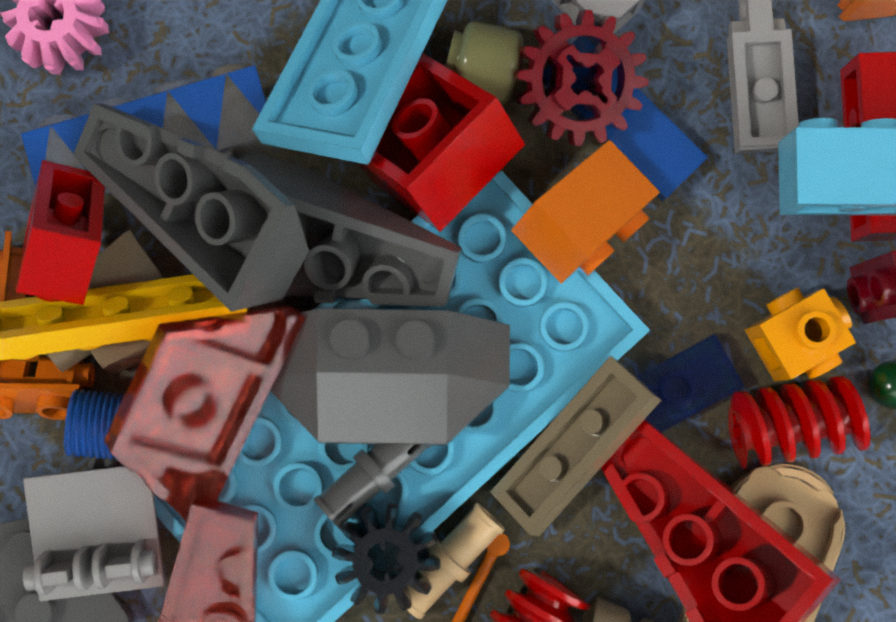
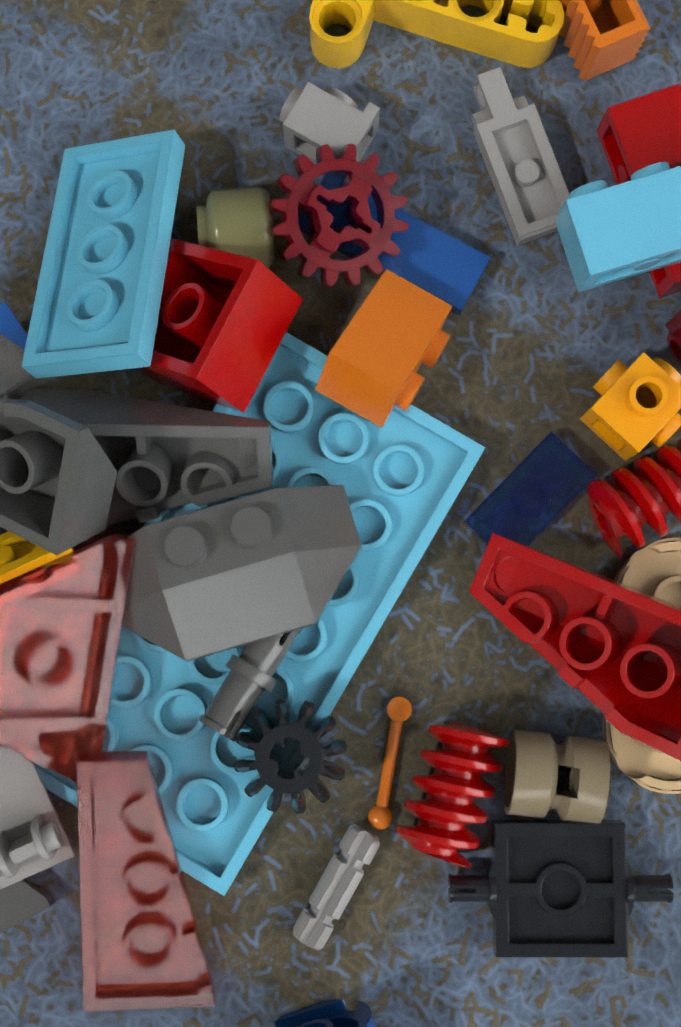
camera: 20 degrees left, 0 degrees up
tan pin [407,502,505,619] -> none
dark tan plate [490,356,661,537] -> none

